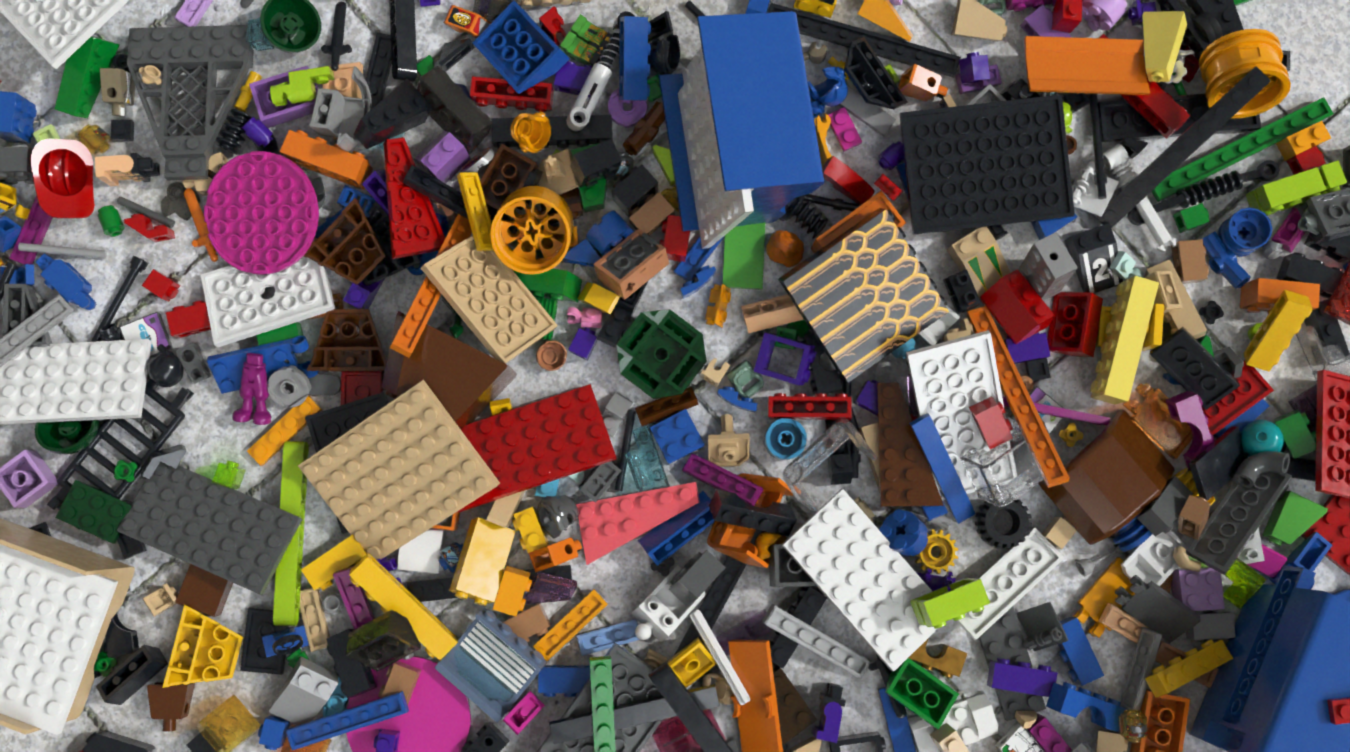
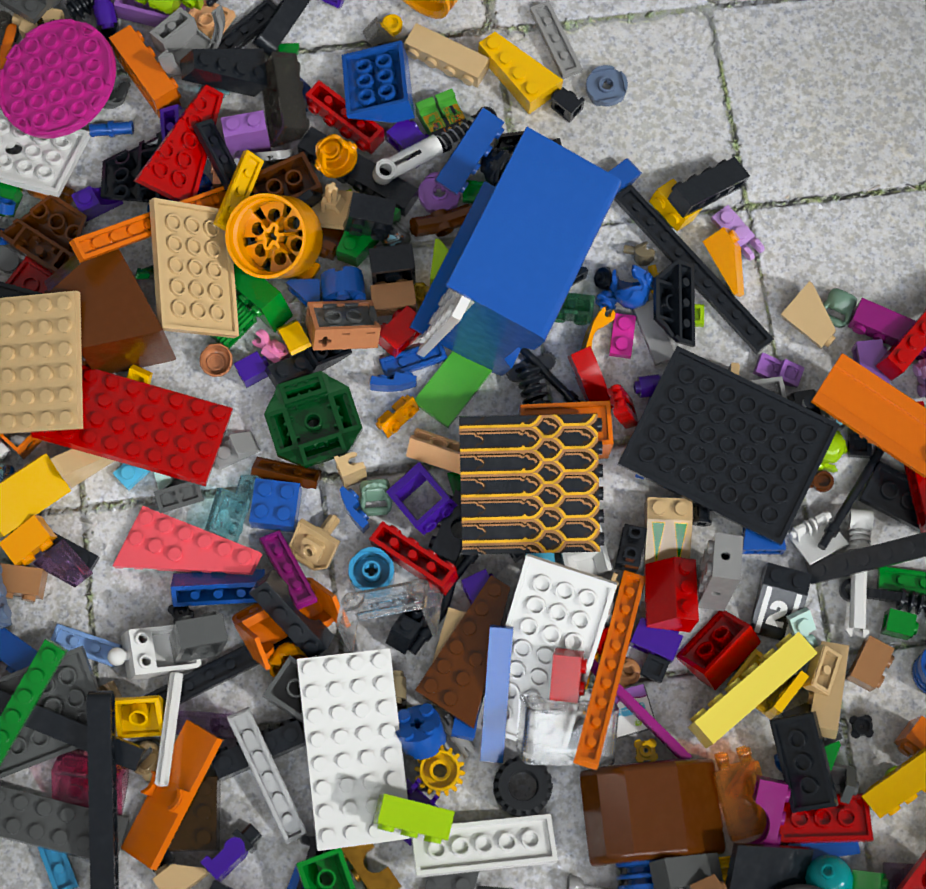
camera: 35 degrees right, 10 degrees down
reddish brown wedge [304,198,386,285] -> none
blue slope [337,185,376,218] -> none
black slope [439,38,475,73] -> none
slope [443,5,491,38] -> none
yellow brick [512,507,549,553] -> none
orange torso [529,537,582,572] -> none
light orange plate [533,589,608,661] -> none
dark grey helmet [537,495,579,539] -> none
red hinge [539,6,566,46] -> none
black bar [615,410,636,491] -> none
orange hair [766,230,804,268] -> none
green plate [775,326,799,350] -> none
orange torso [898,64,948,101] -> none
dark purple brick [959,52,990,84] -> none
tan brick [1042,516,1077,549] -> none
black slope [1119,138,1148,159] -> none
blue piece [1202,231,1251,289] -> none

